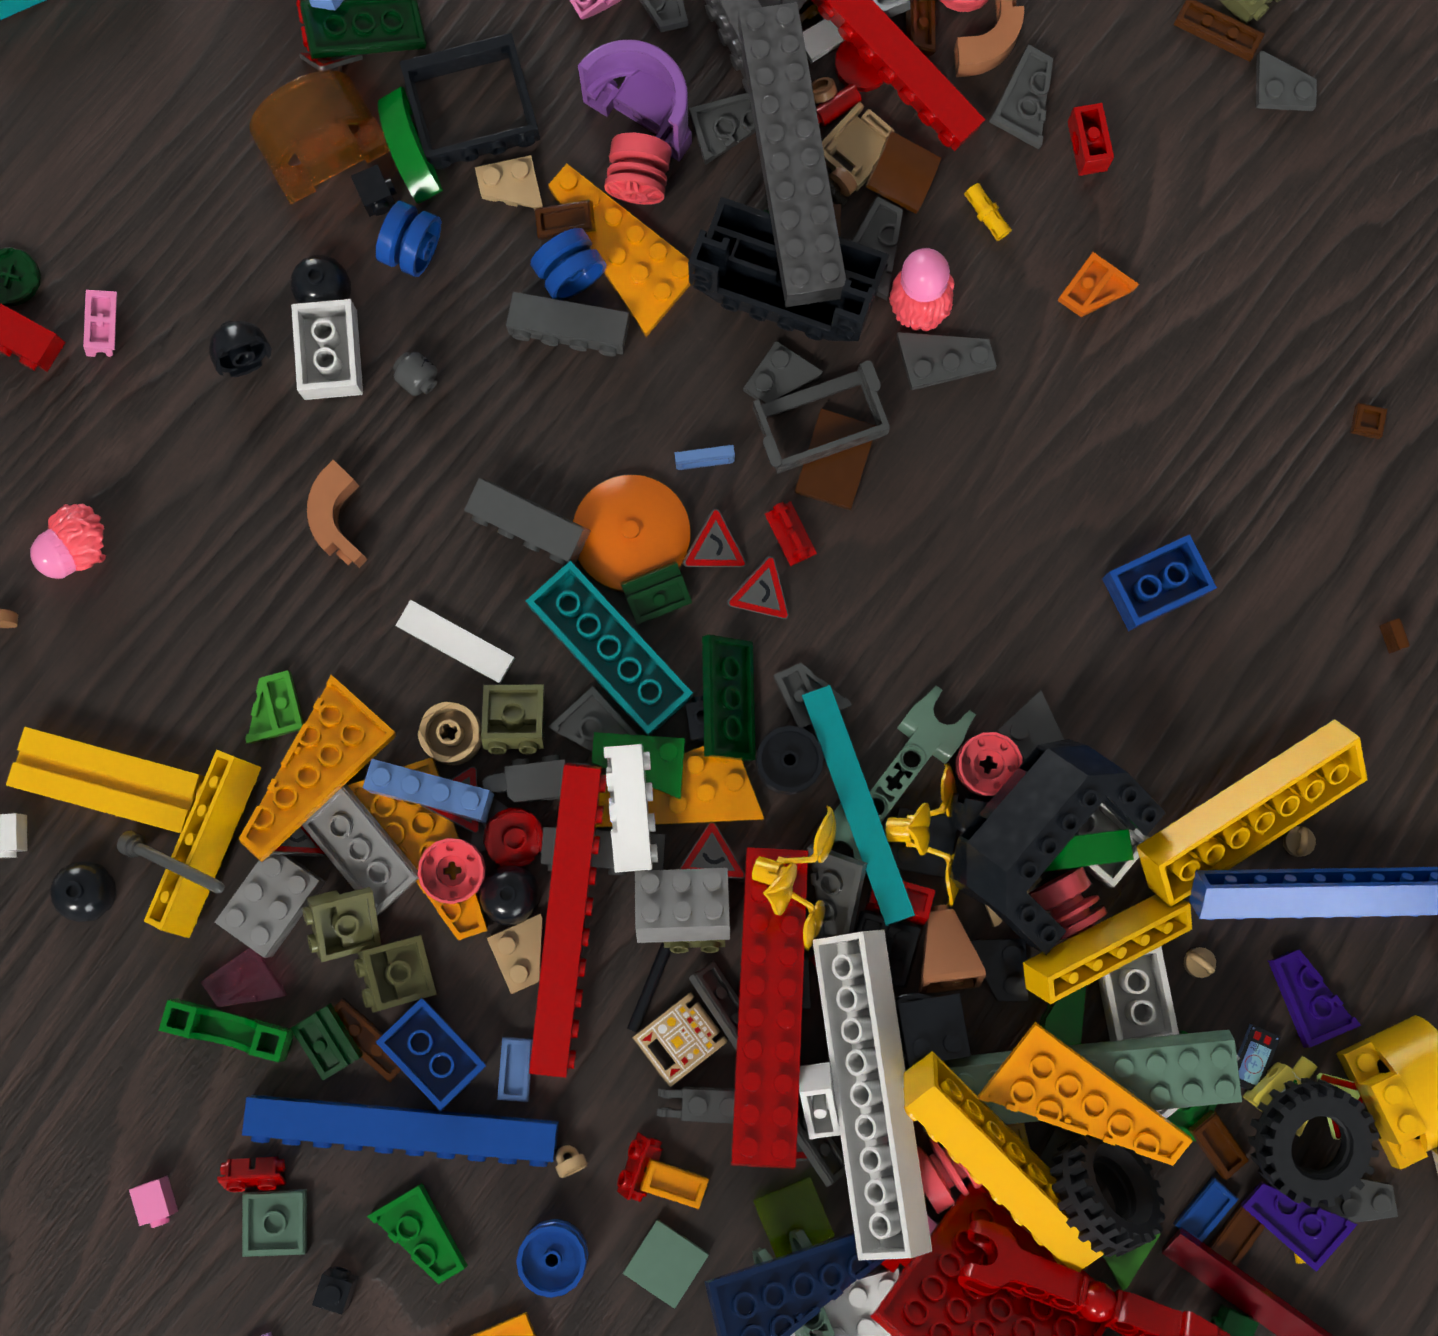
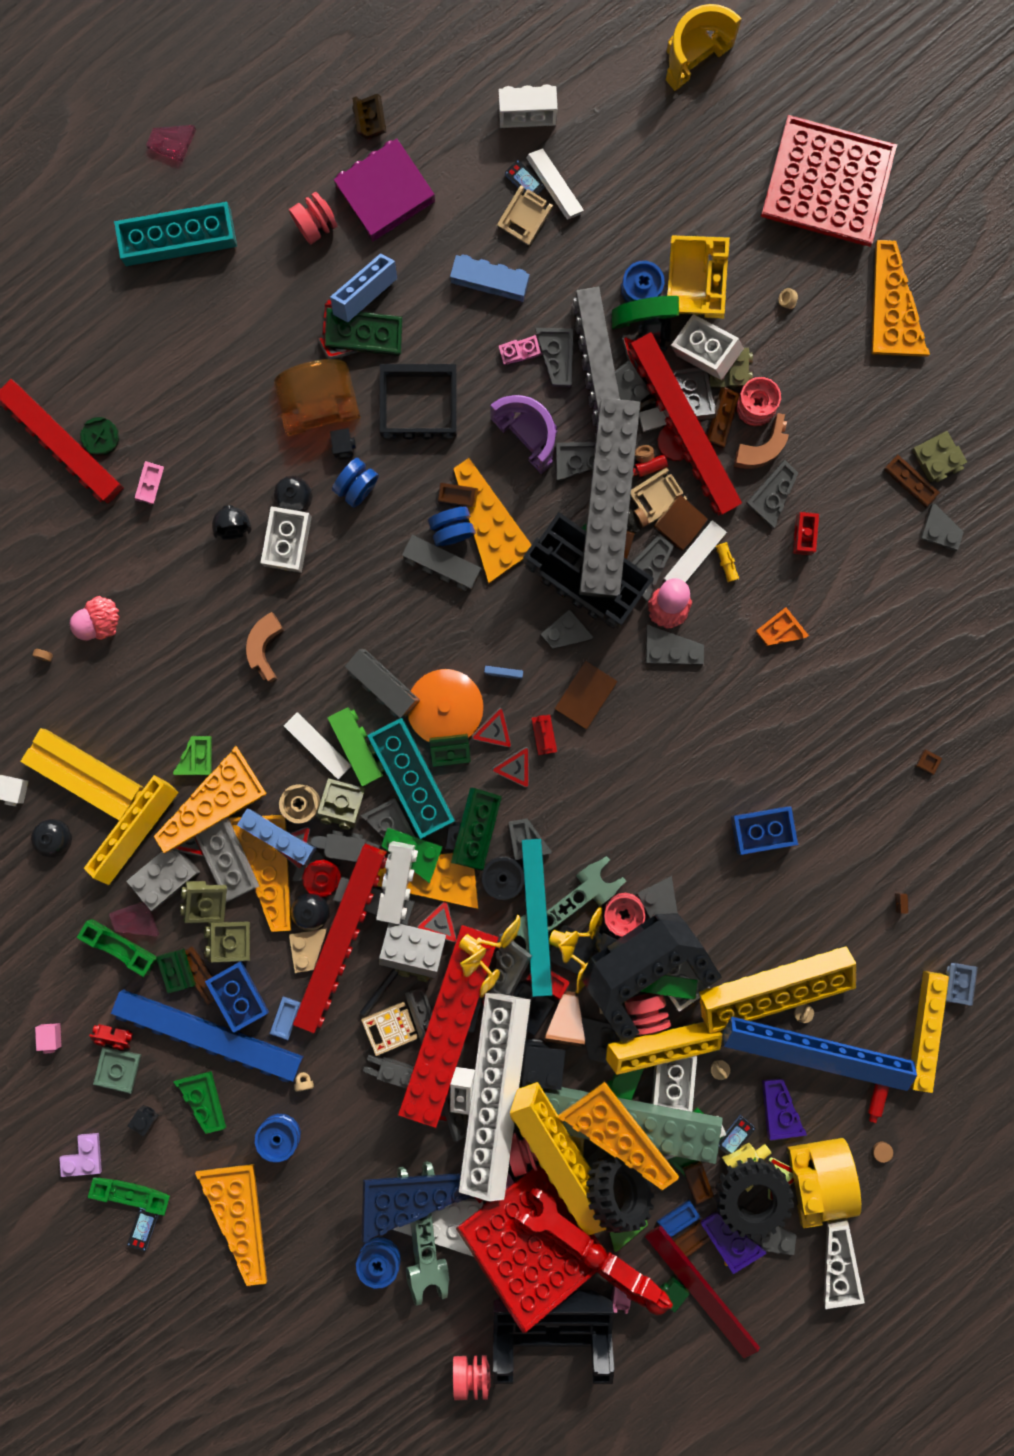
camera: 15 degrees right, 5 degrees up
dark grey piece [117,831,225,894] -> none
green slope [378,87,443,204] -> none
dark grey head [393,352,437,396] -> none
coral wheel [418,838,486,904] -> none
tan wing [475,155,543,211] -> none
coral wheel [604,132,672,205] -> none
red hinge [617,1132,663,1202] -> none
sand green tile [623,1218,709,1309] -> none
light orange tile [640,1158,709,1209] -> none
dark grey piece [753,361,890,474] -> none
clear neon green tile [753,1176,835,1258] -> none
none -> bright green brick [327,707,385,787]
none -> white tile [663,520,727,582]

